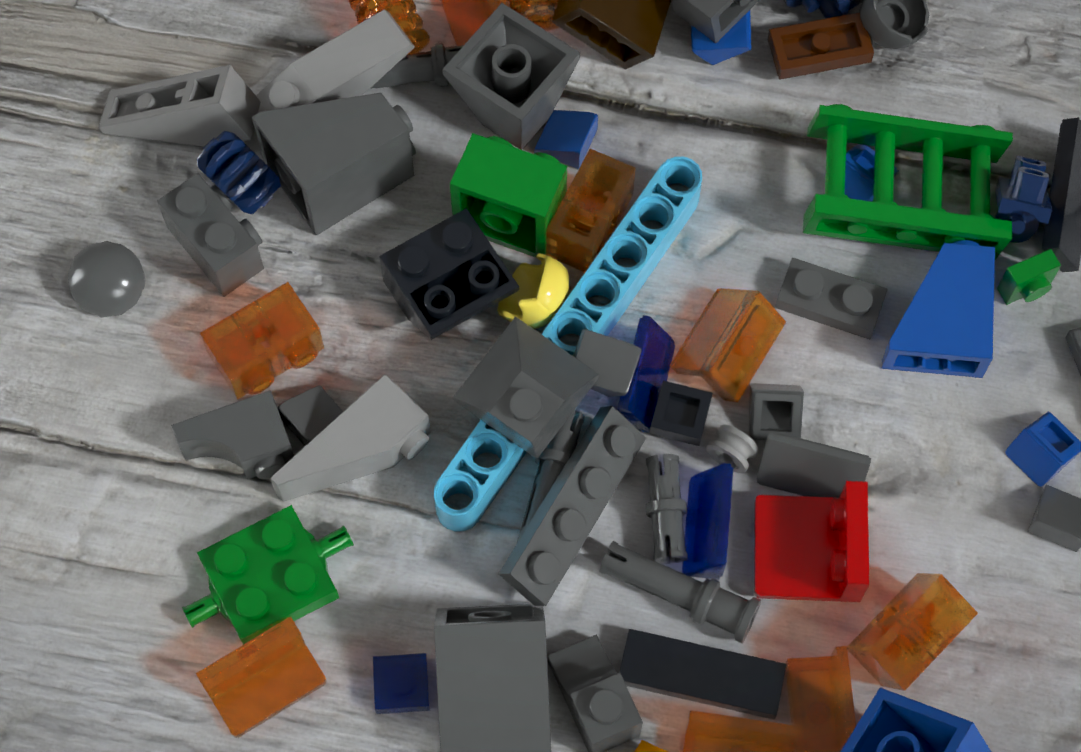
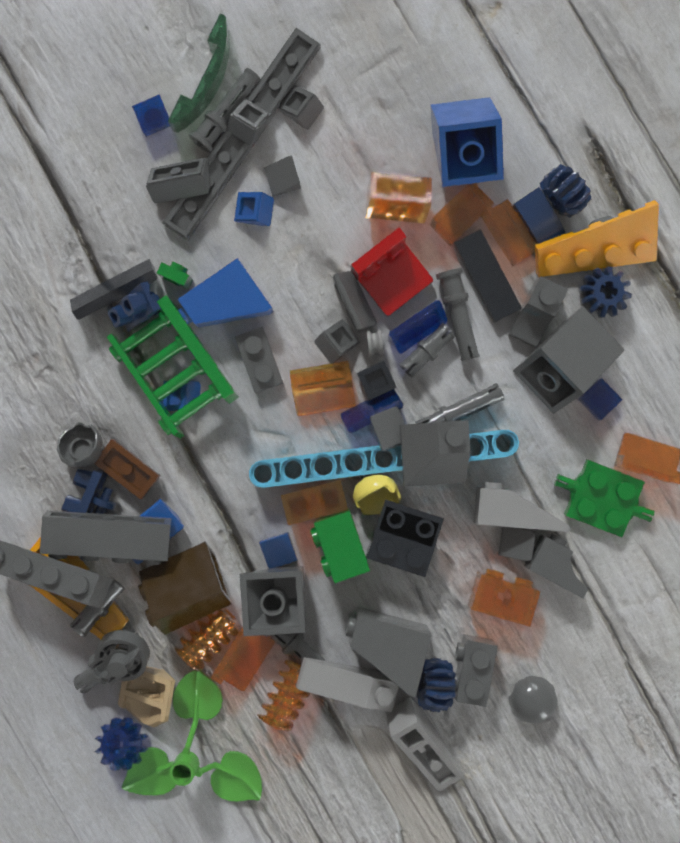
camera: 130 degrees left, 20 degrees up
dark grey plate [498,406,646,606] -> none

